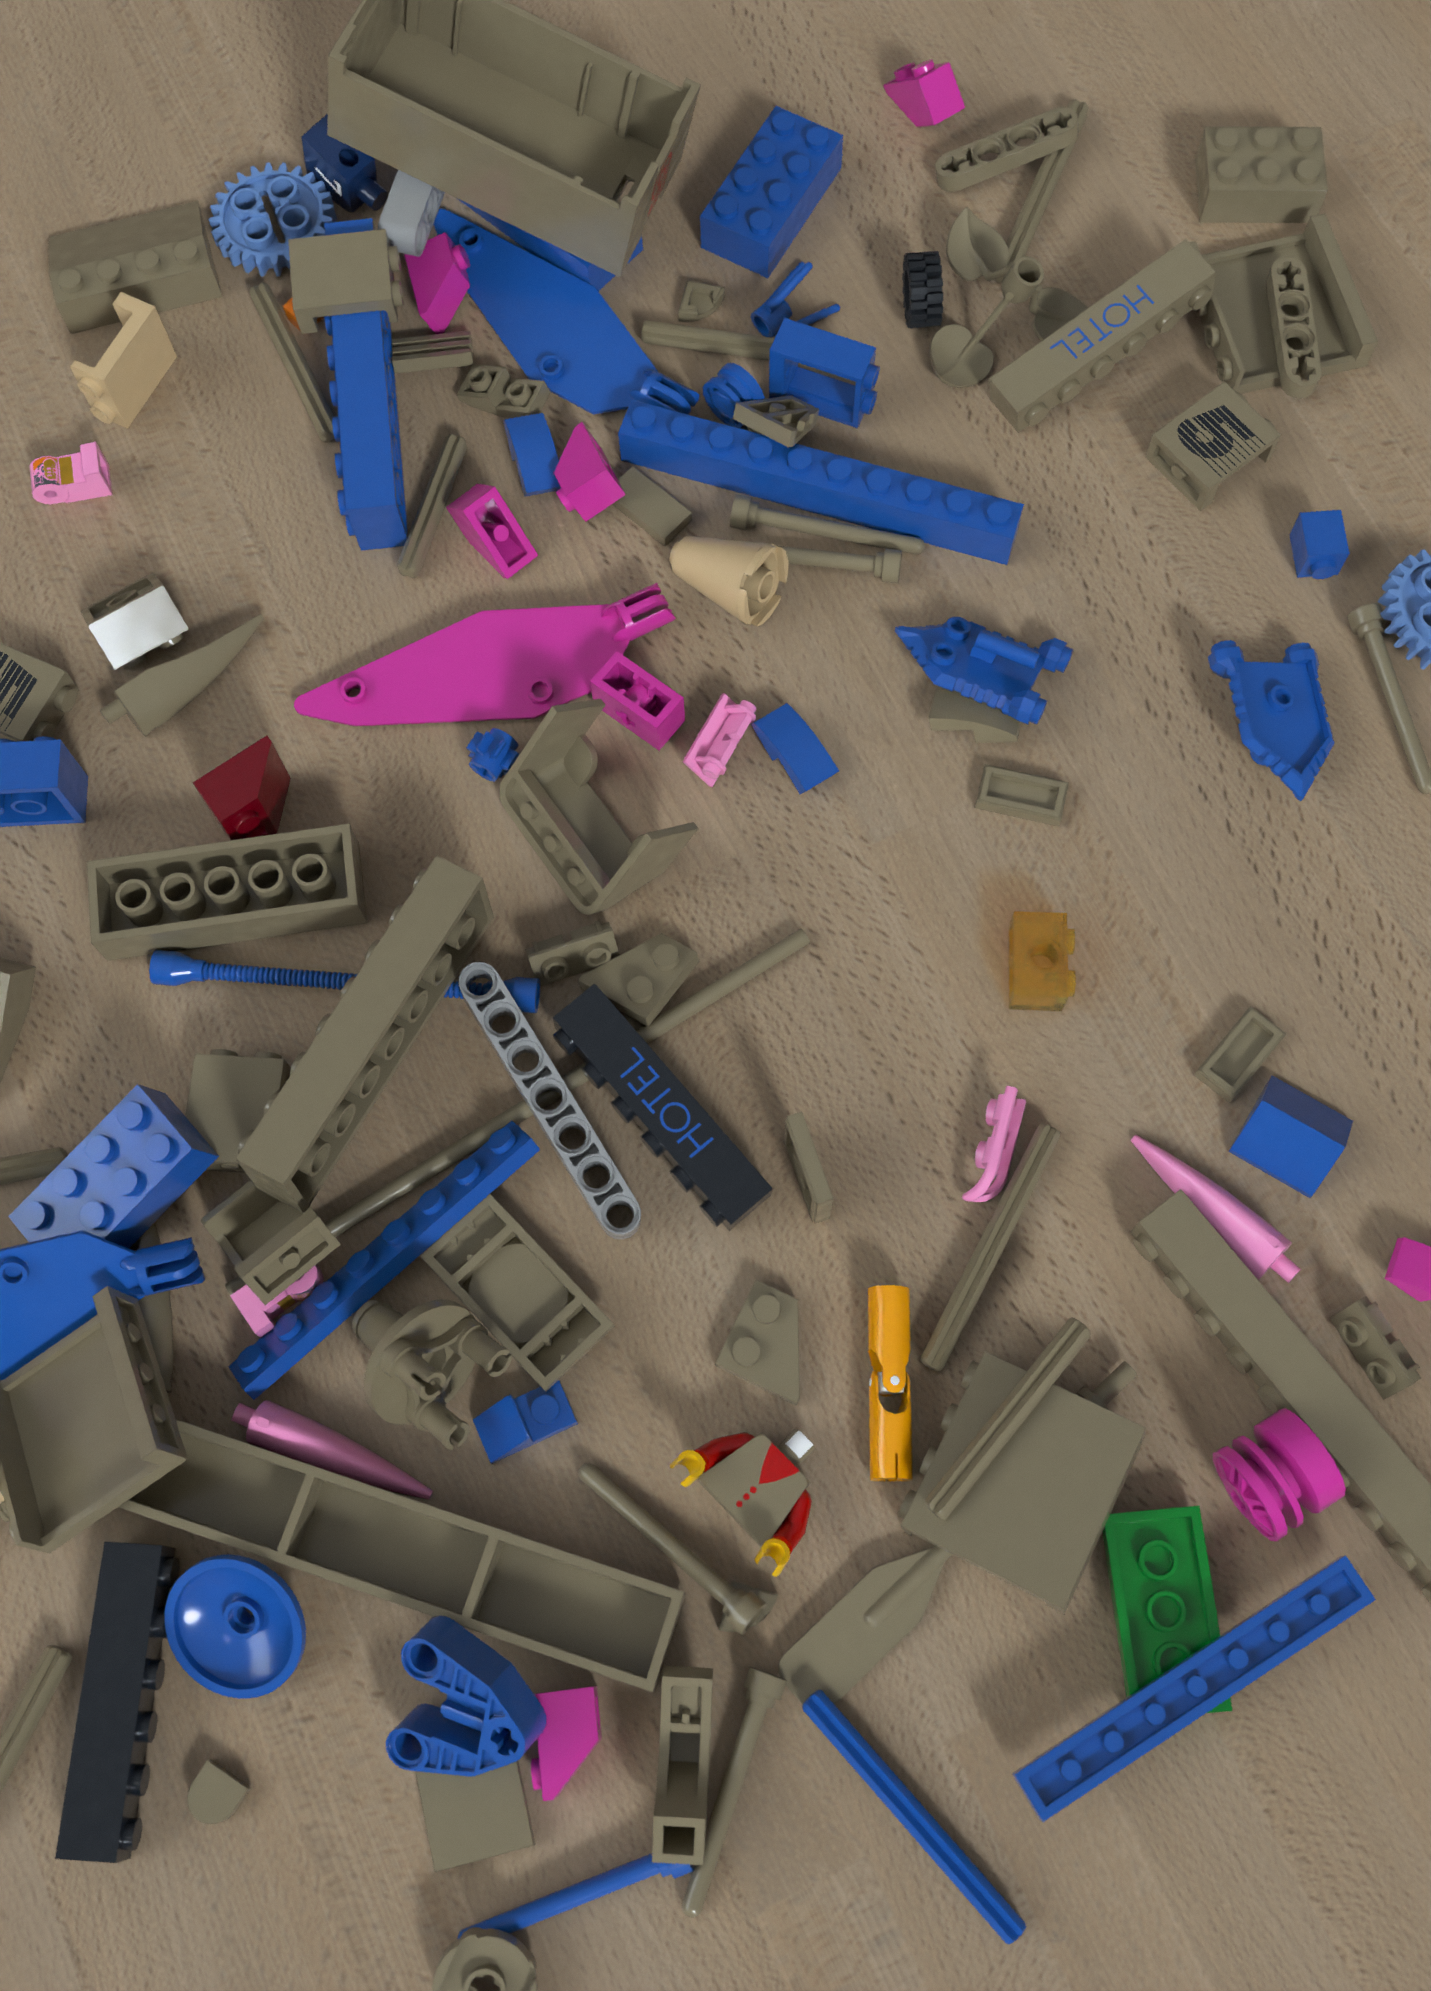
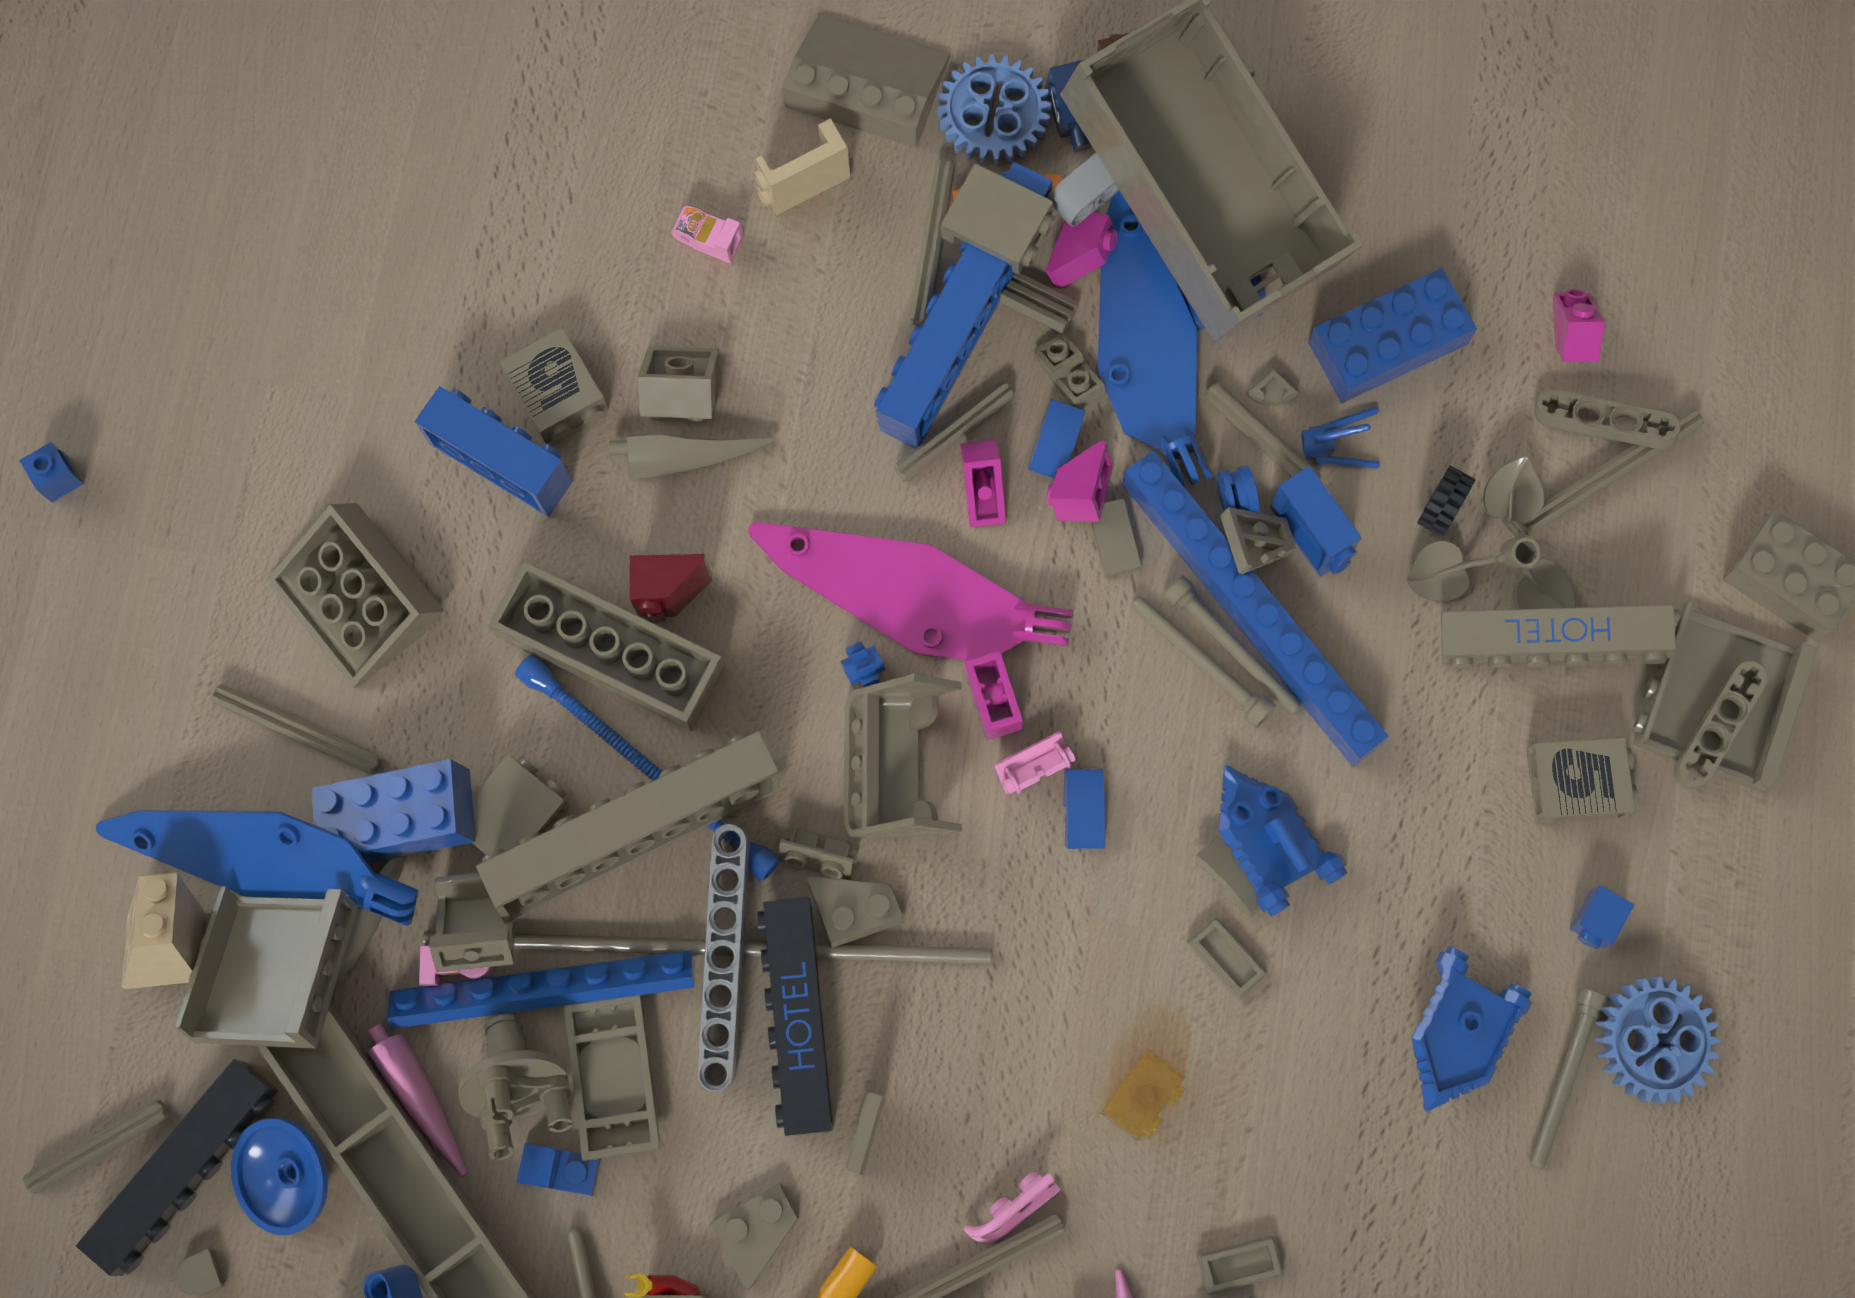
camera: 35 degrees right, 5 degrees up
tan cone [670,536,788,626] -> none

